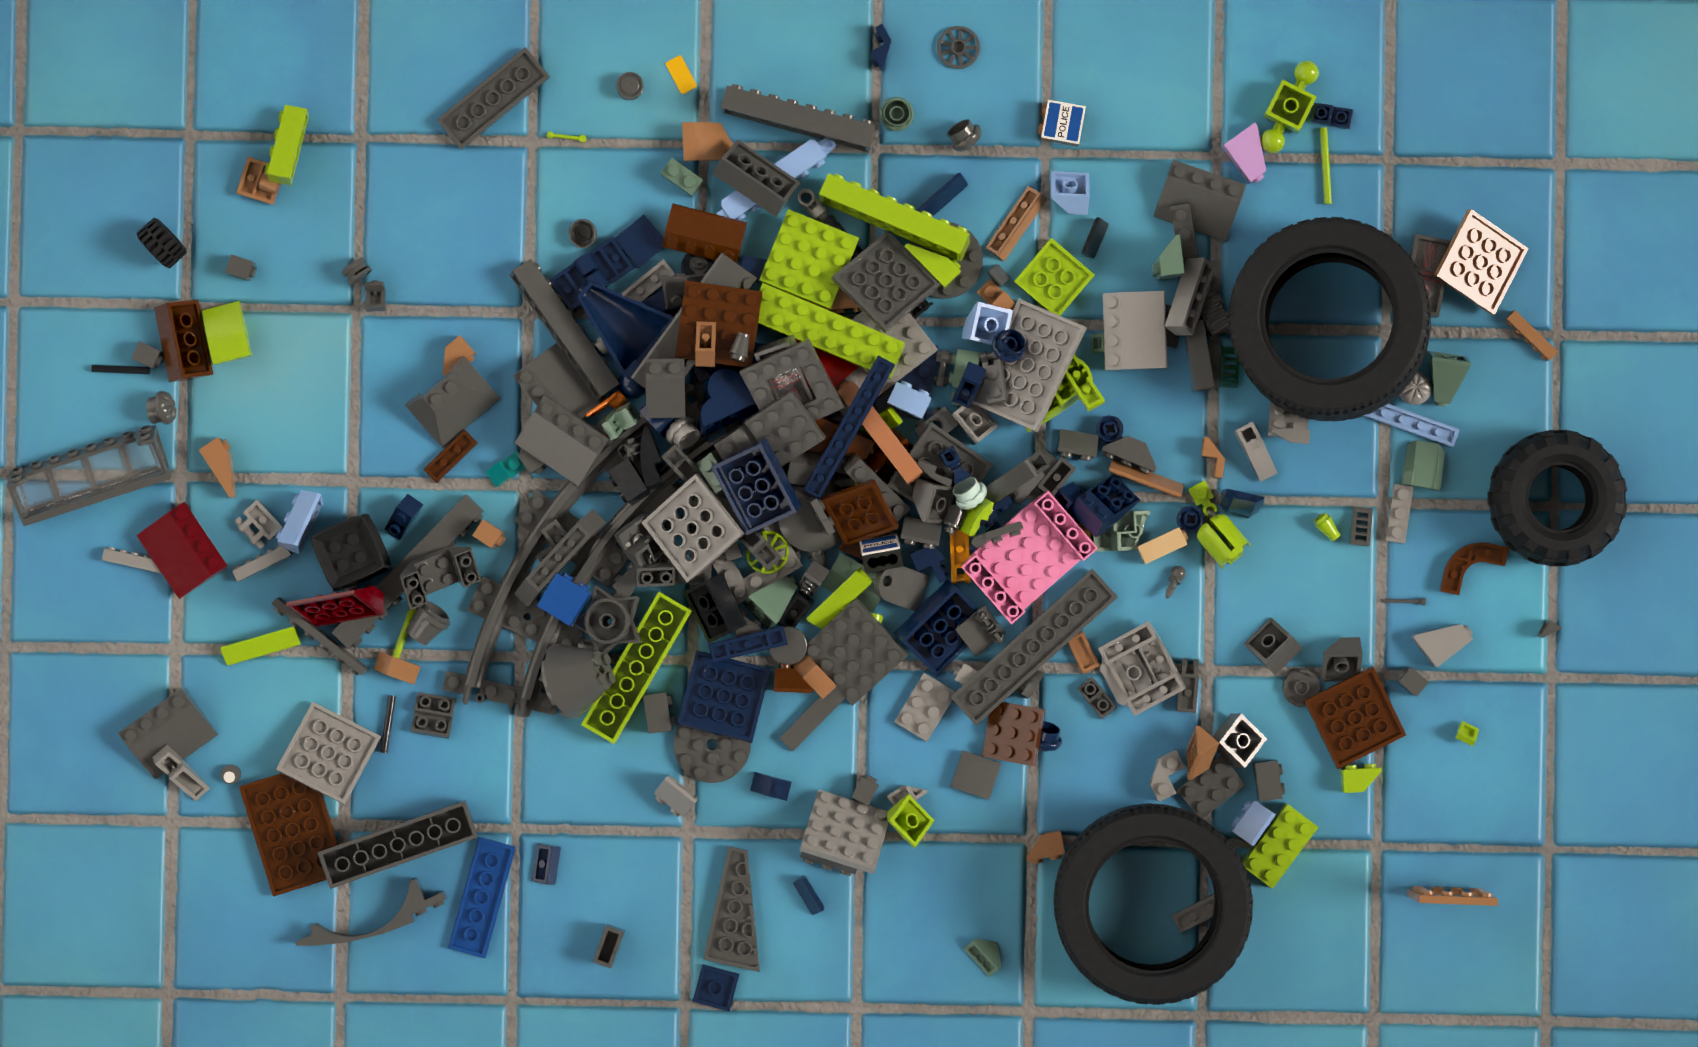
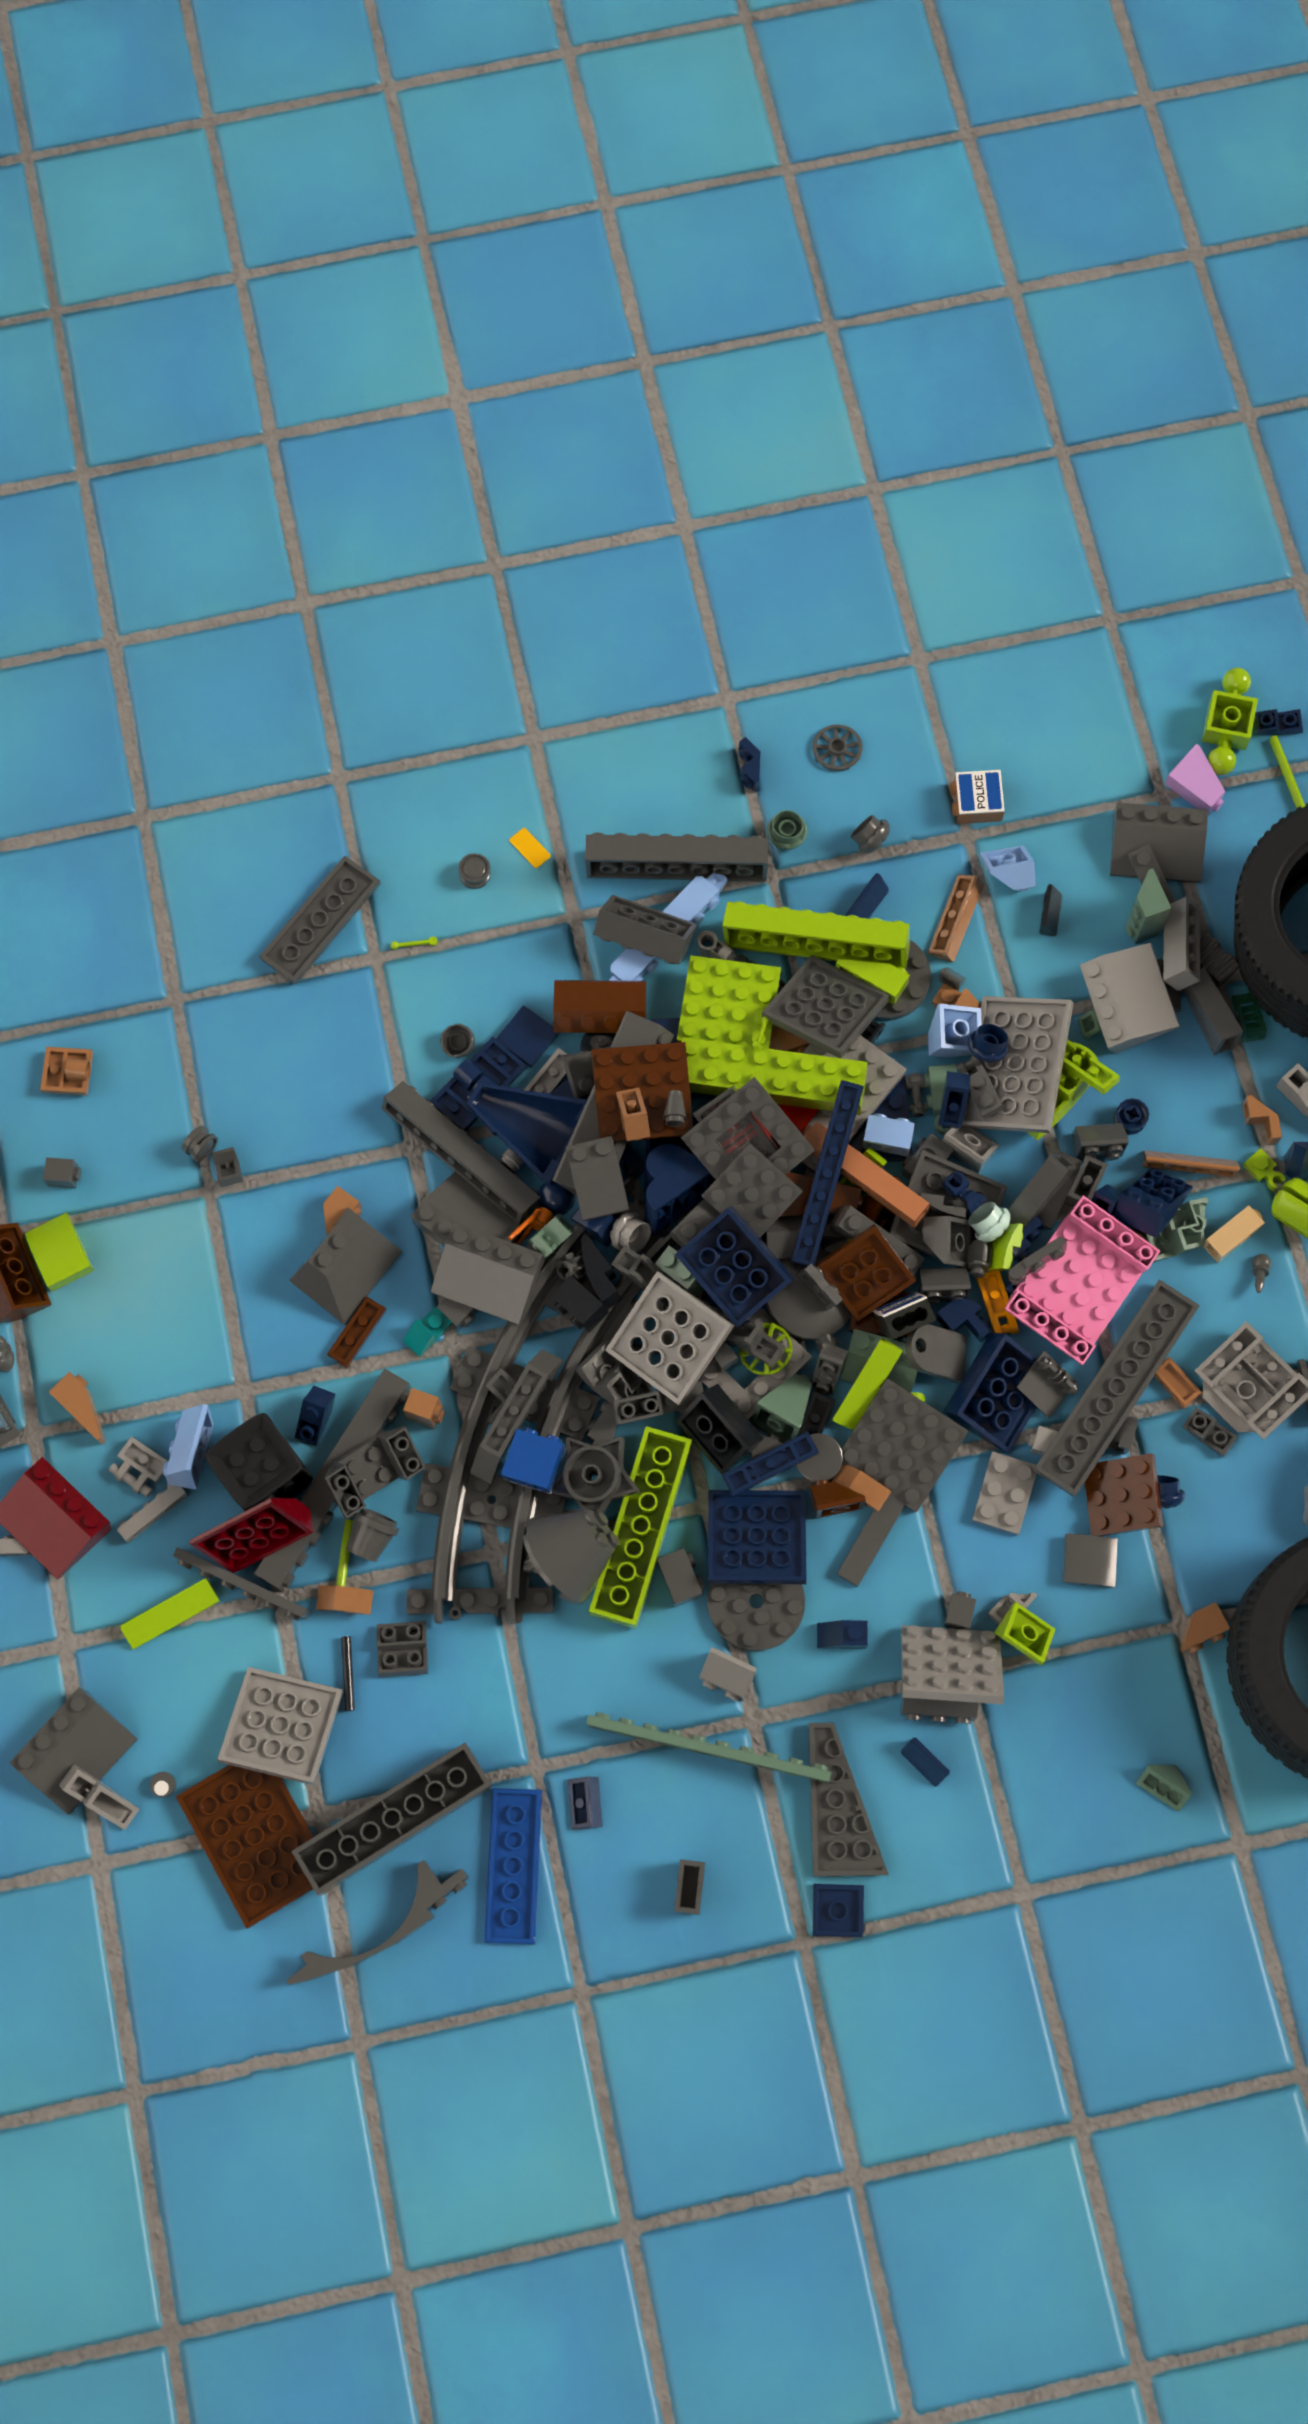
camera: 10 degrees left, 15 degrees down
lime brick [265,105,309,186] -> none
sand green brick [661,158,704,198] -> none
medium nougat slope [682,122,733,162] -> none
lime plate [1014,238,1095,316] -> none
dark grey slope [1100,436,1156,474] -> none
dark blue wheel [1176,506,1204,533] -> none
none -> sand green plate [586,1712,832,1784]
none -> lime hinge [752,1016,770,1050]

